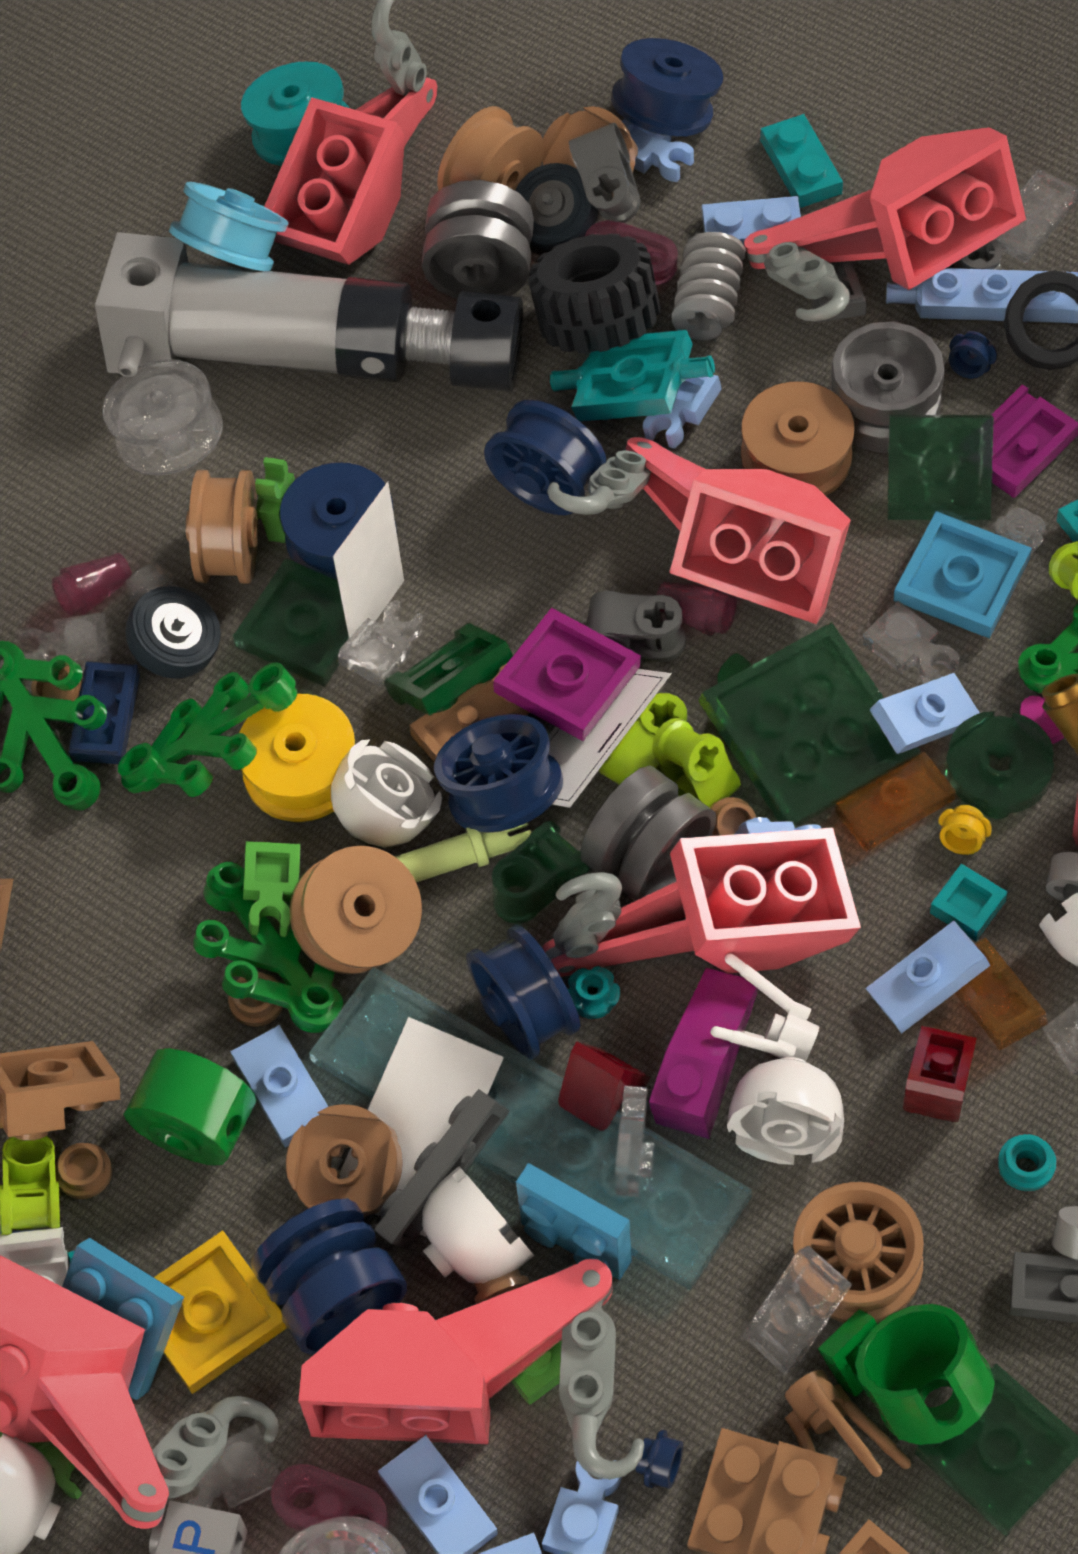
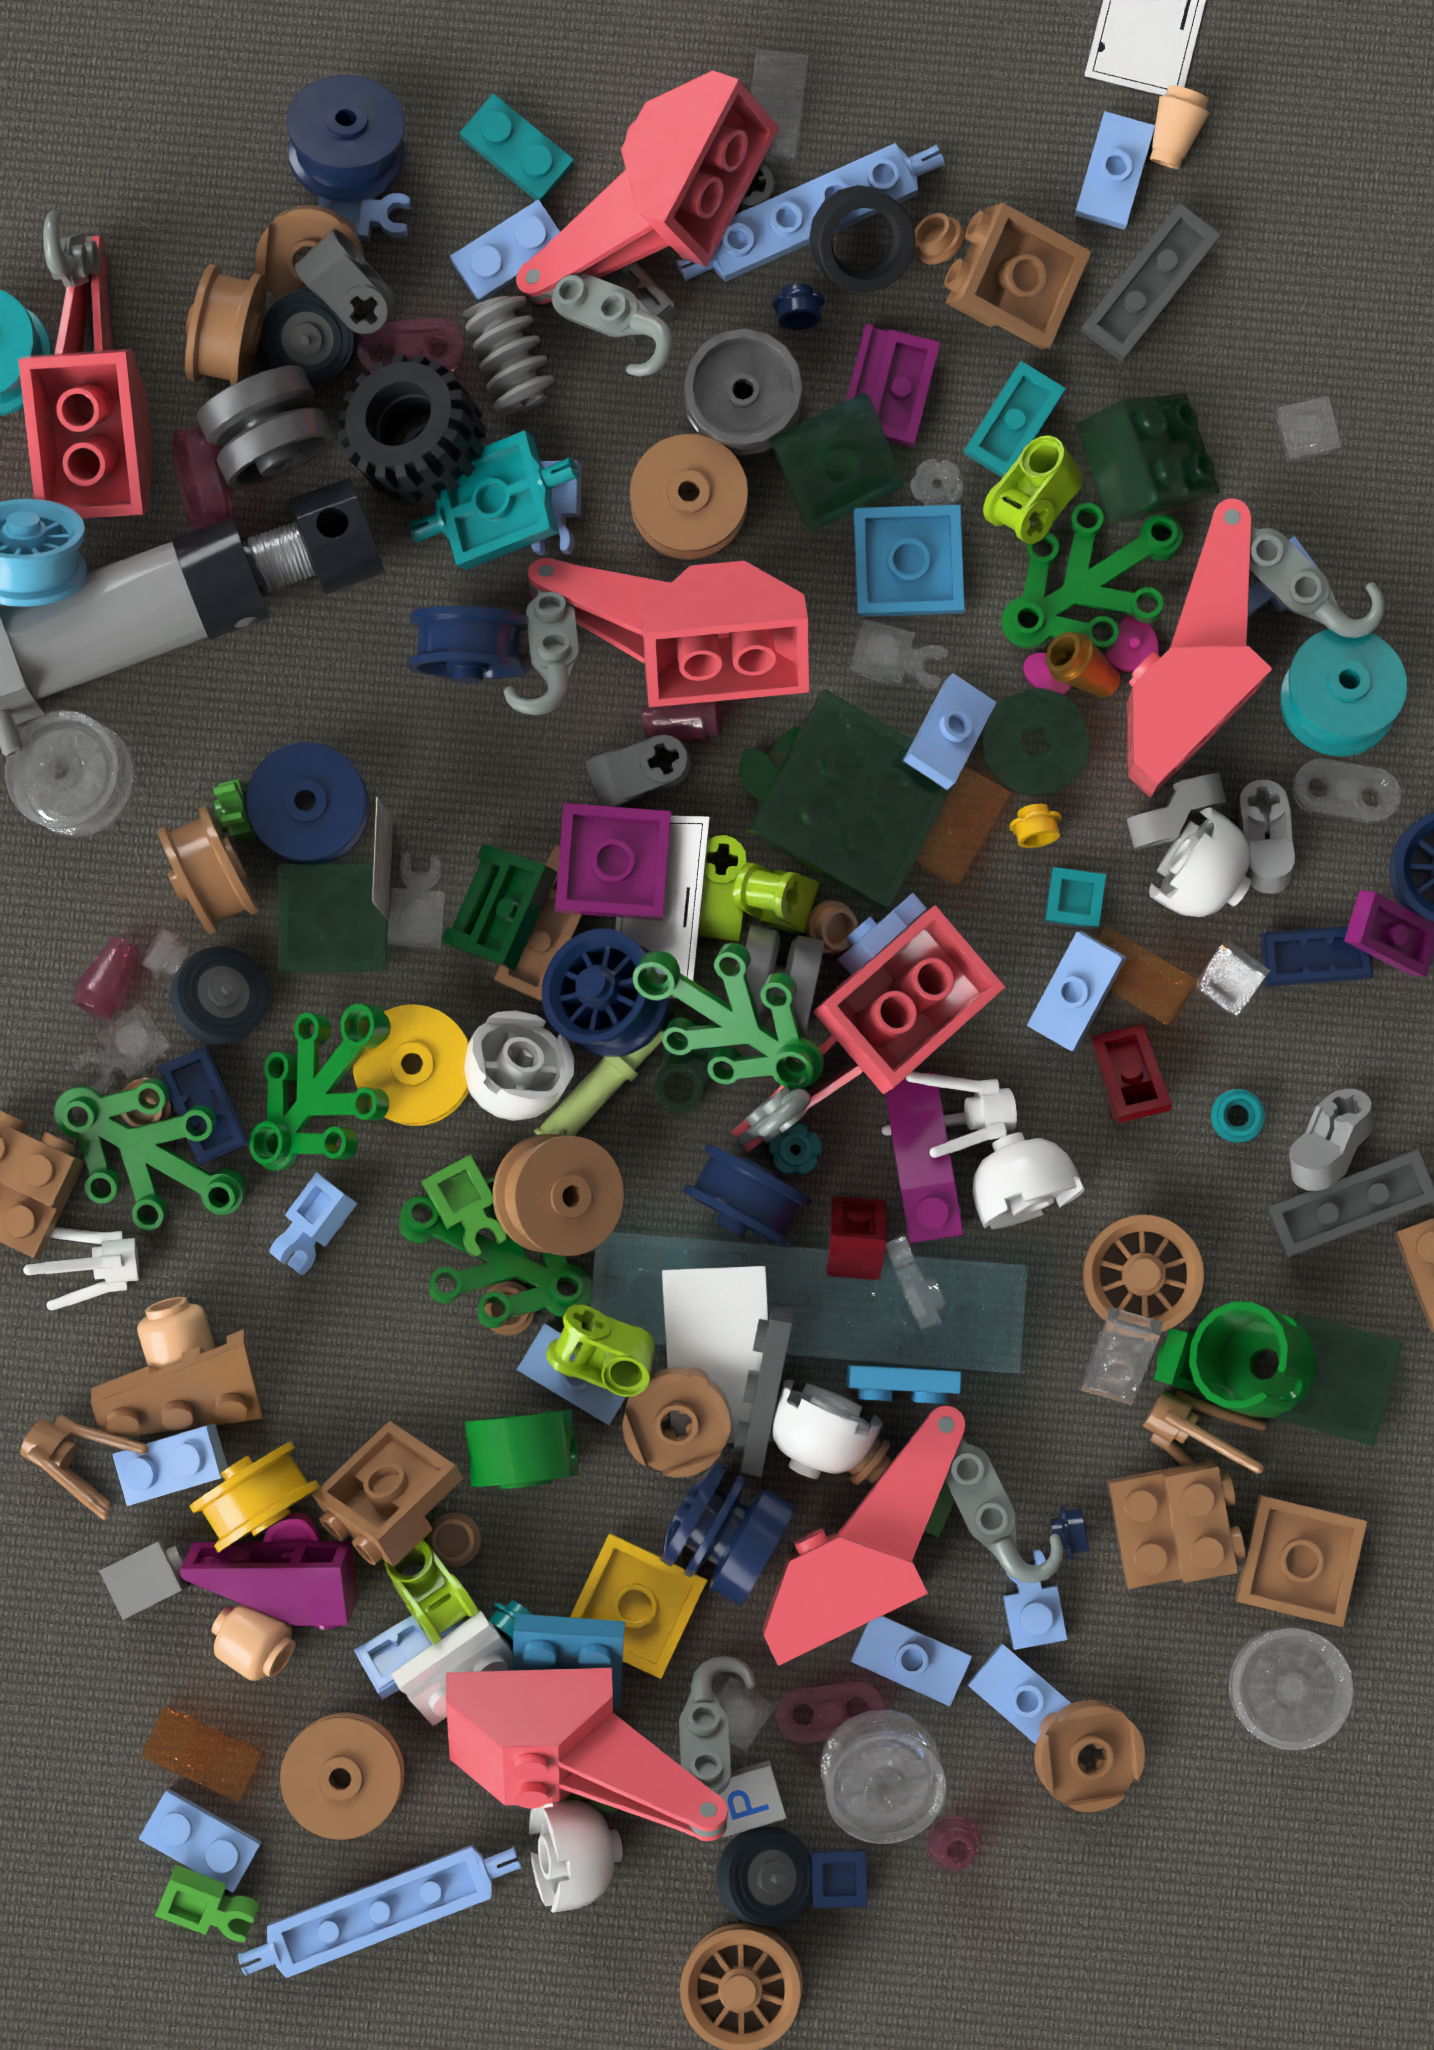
camera: 35 degrees left, 25 degrees up
none -> clear pink plate [172,427,231,531]
none -> light blue plate [269,1172,358,1275]
none -> lime piece [546,1305,655,1397]
none -> green plant [633,943,824,1089]

